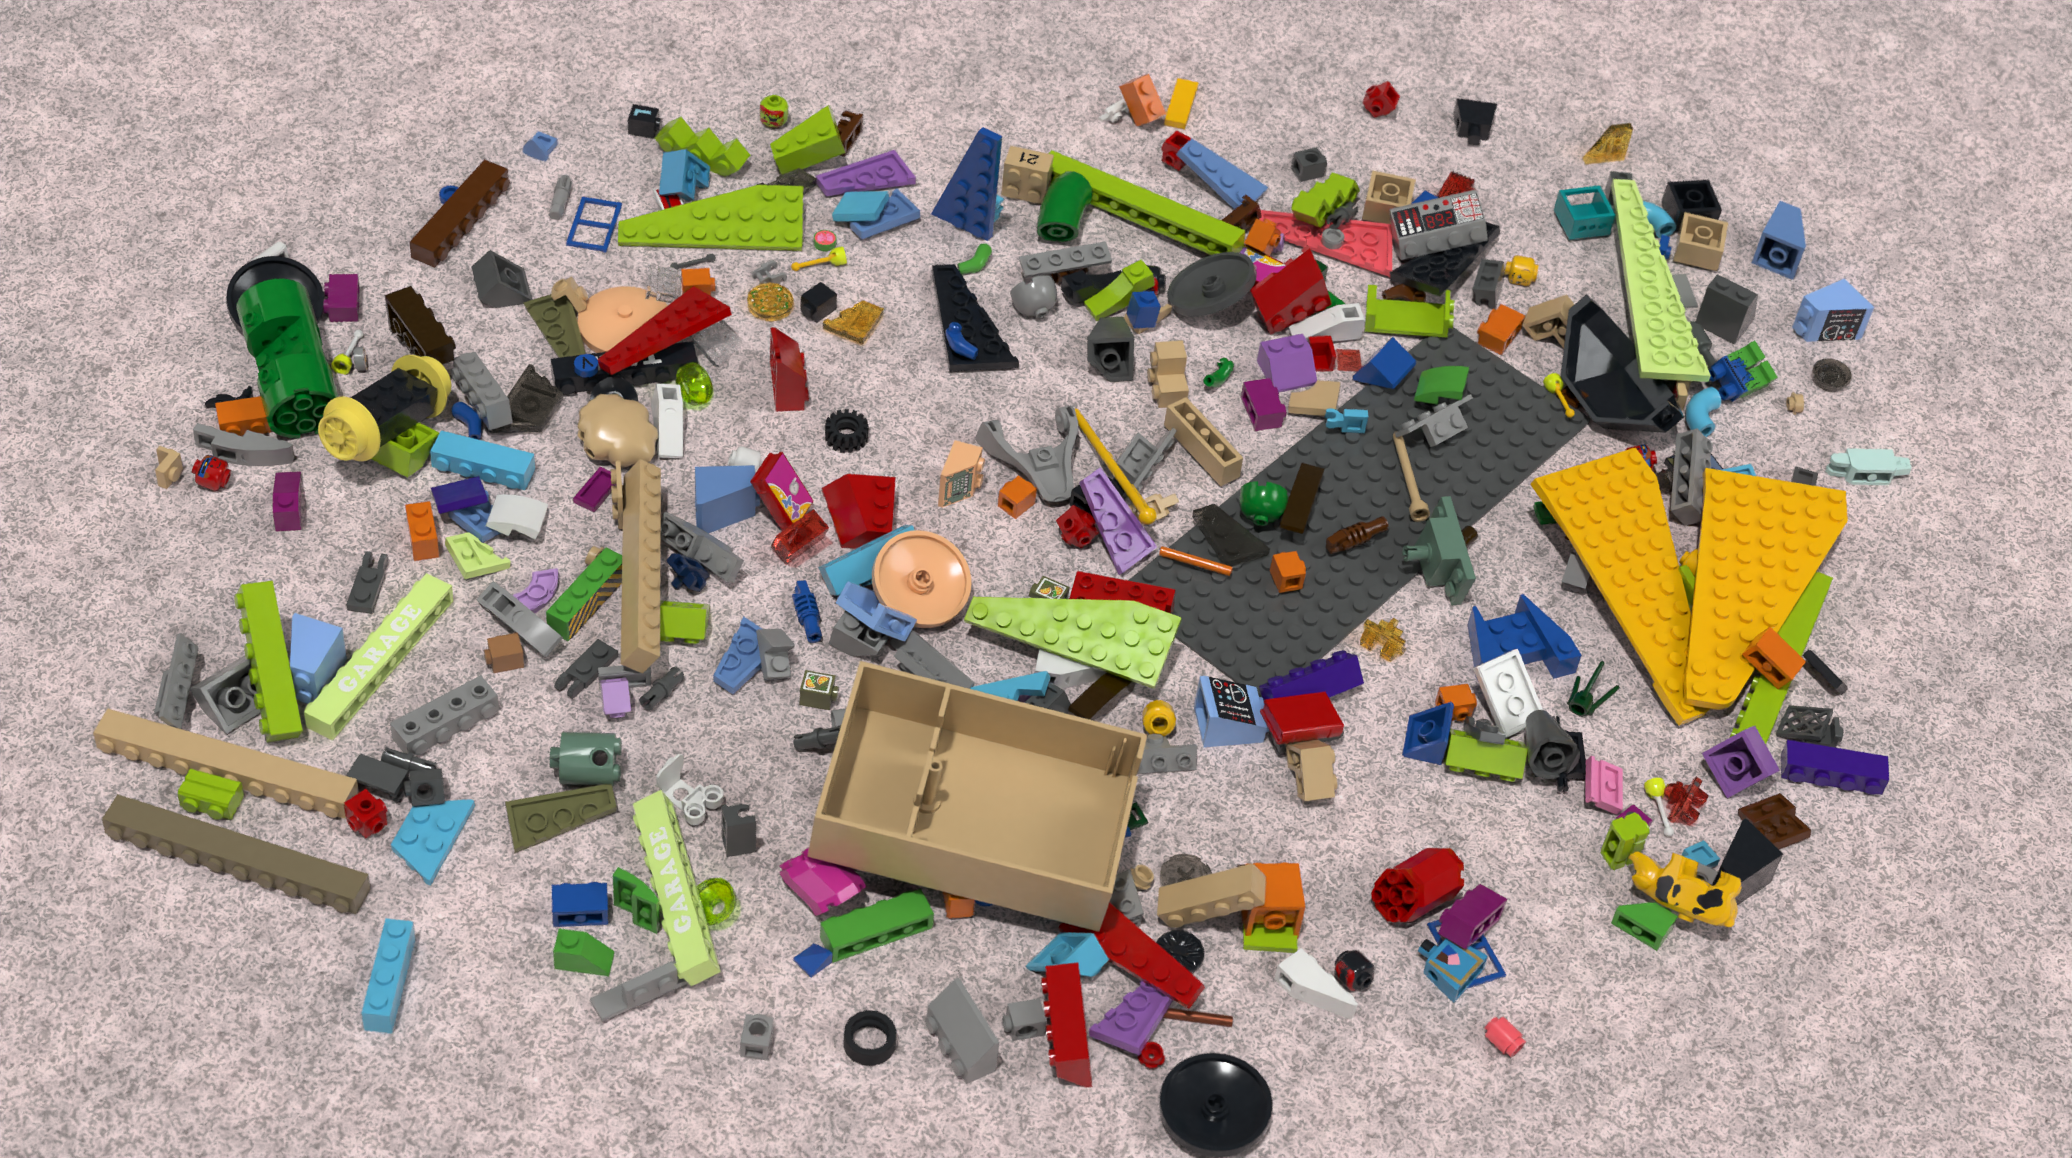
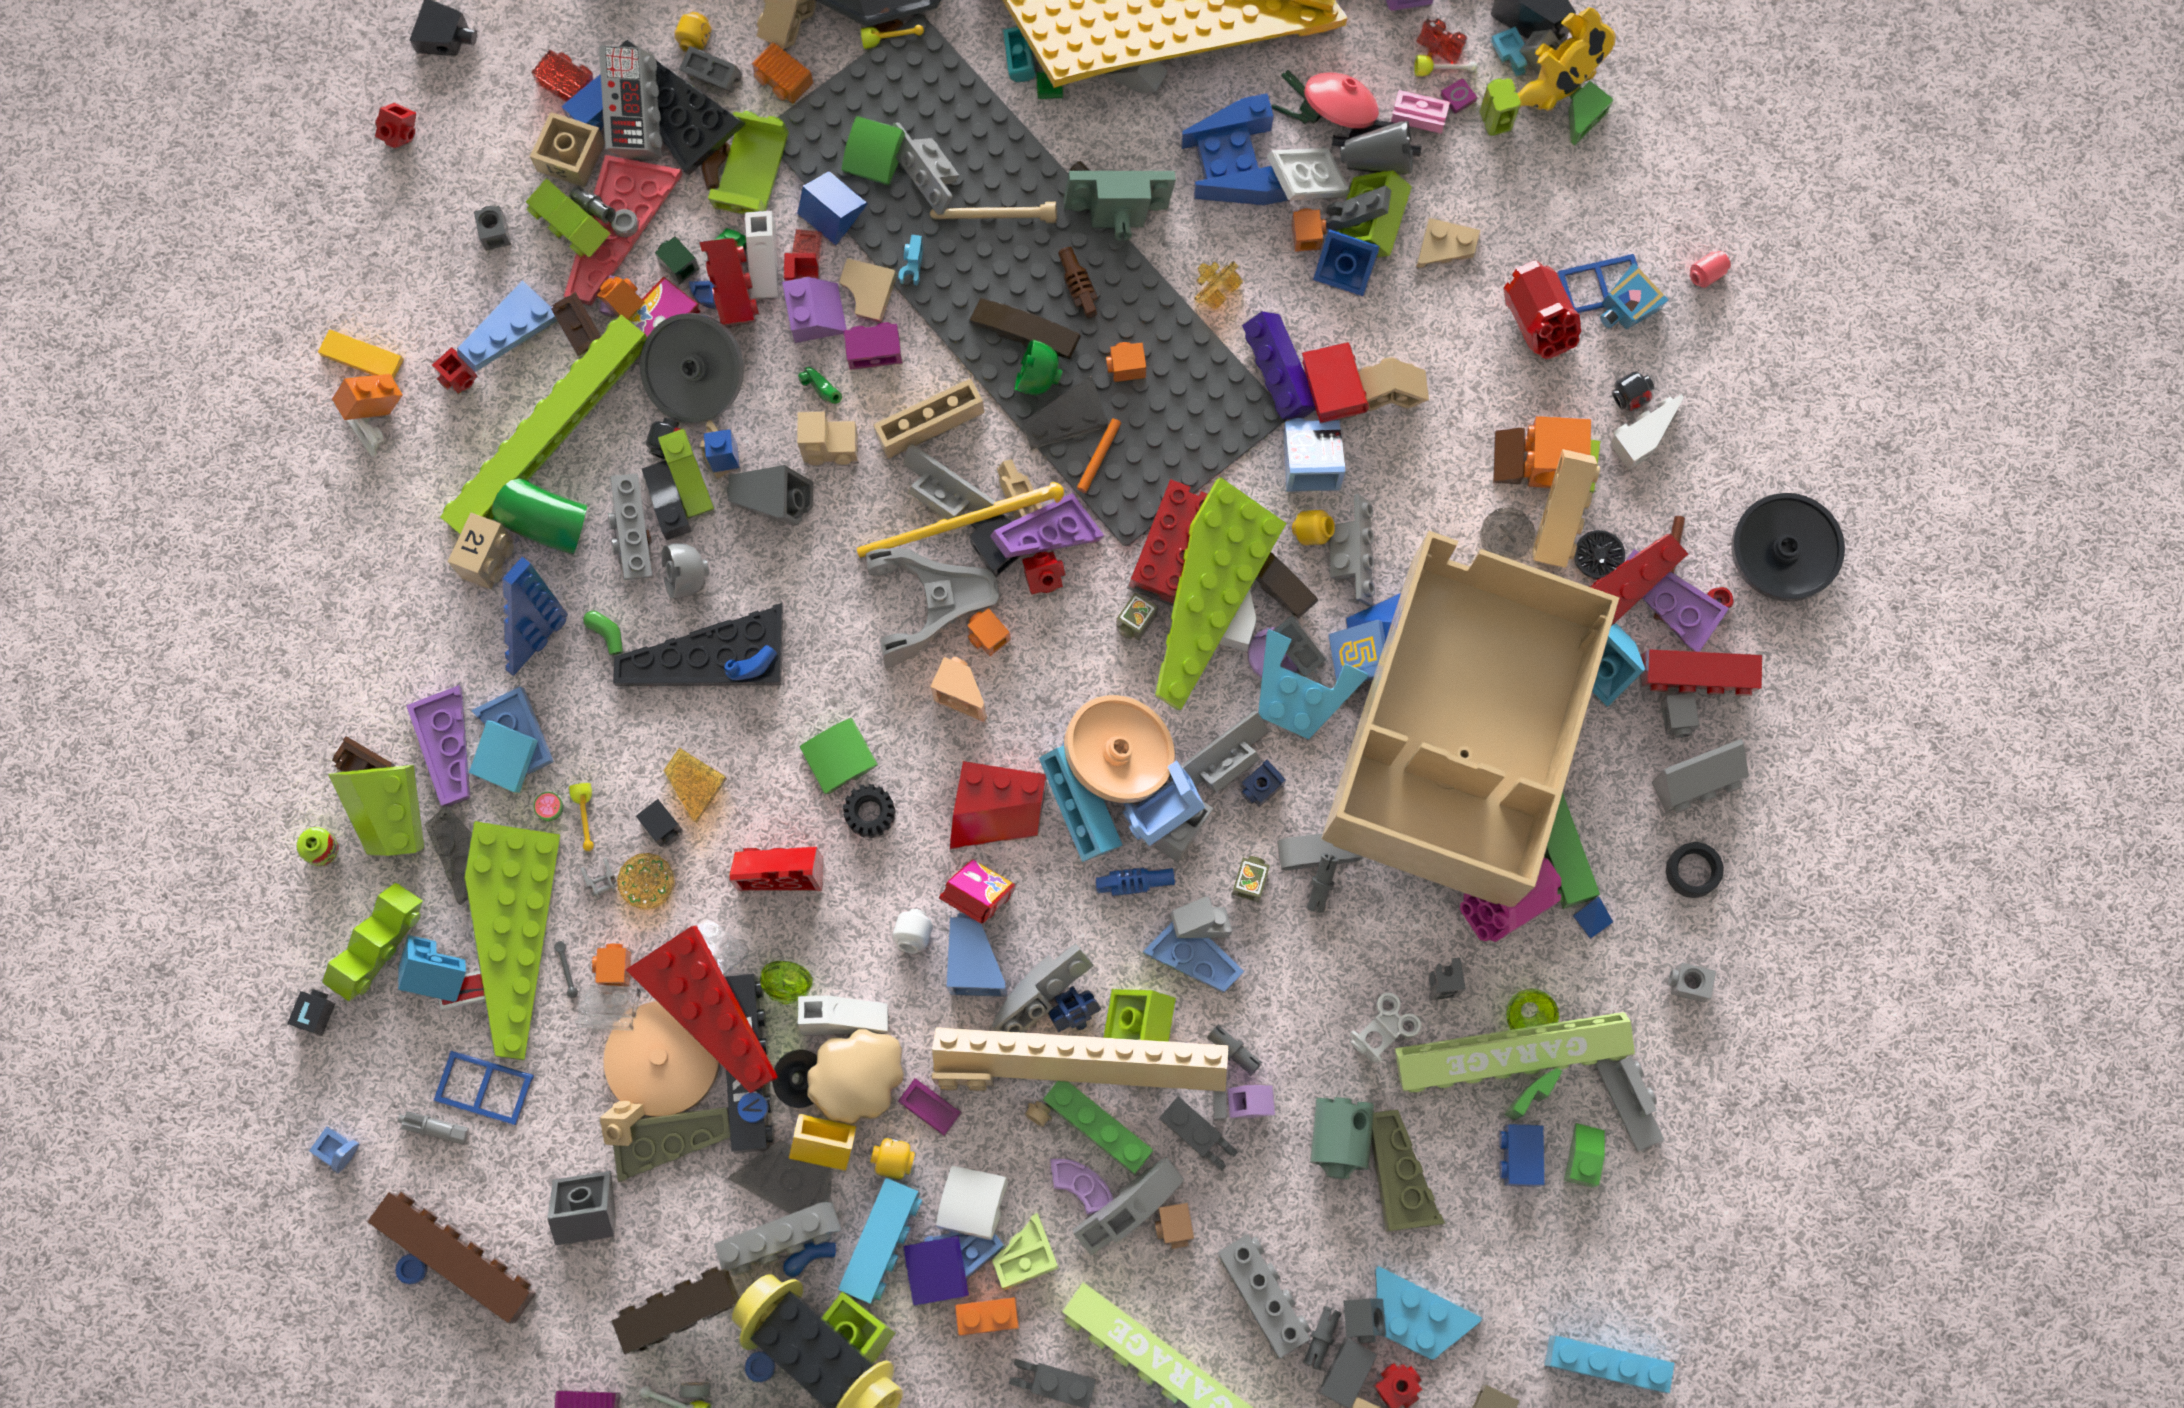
camera: 75 degrees left, 25 degrees up
clear red brick [770,509,829,565] -> none
magenta brick [1438,884,1508,949] -> none
none -> yellow brick [789,1114,856,1171]
none -> bright green slope [799,718,878,794]
none -> yellow head [870,1138,915,1180]
none -> coral dish [1304,72,1379,128]
none -> tan wing [1417,218,1480,268]

